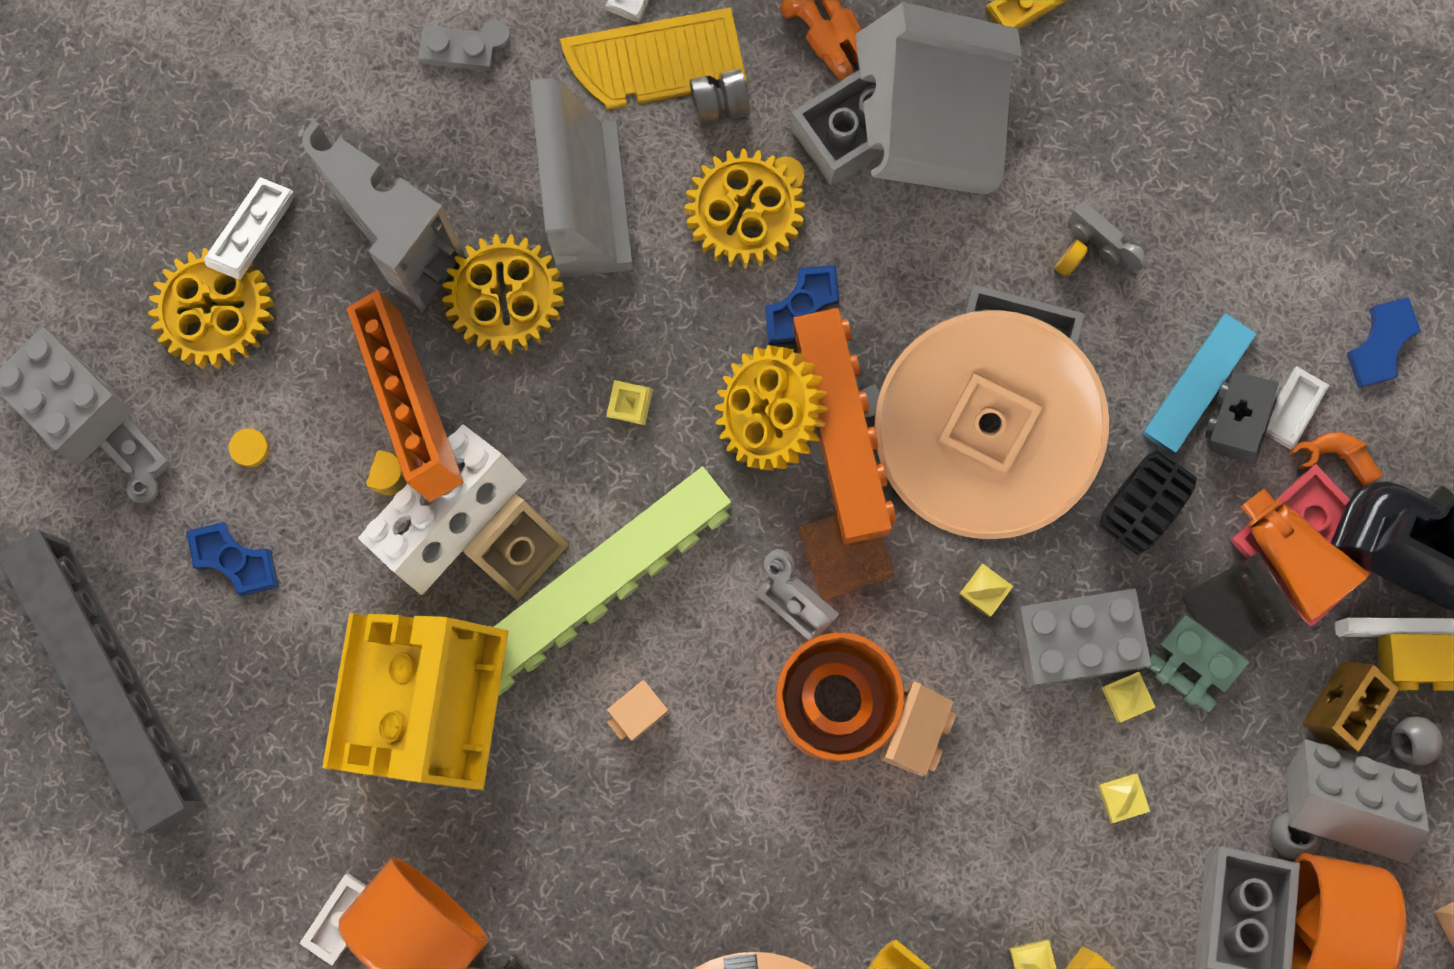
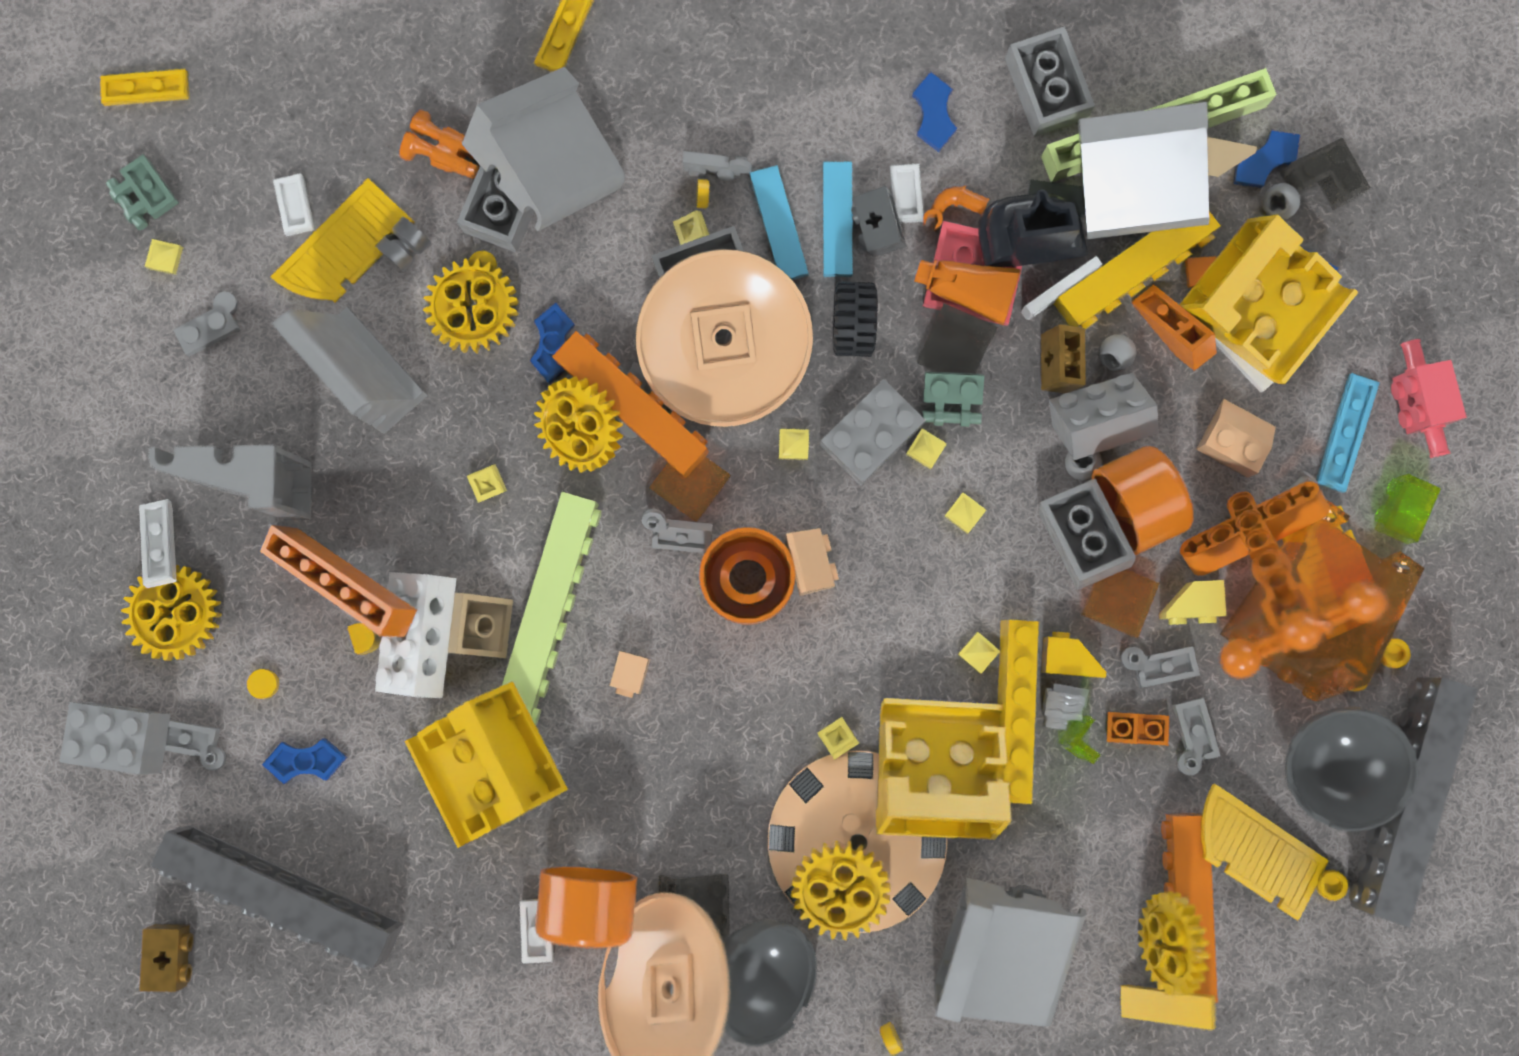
camera: 30 degrees left, 5 degrees up
yellow gear [442,234,565,355] -> none
none -> light yellow tile [673,210,709,245]
none -> medium azure tile [750,165,809,280]
none -> light yellow tile [817,717,859,760]

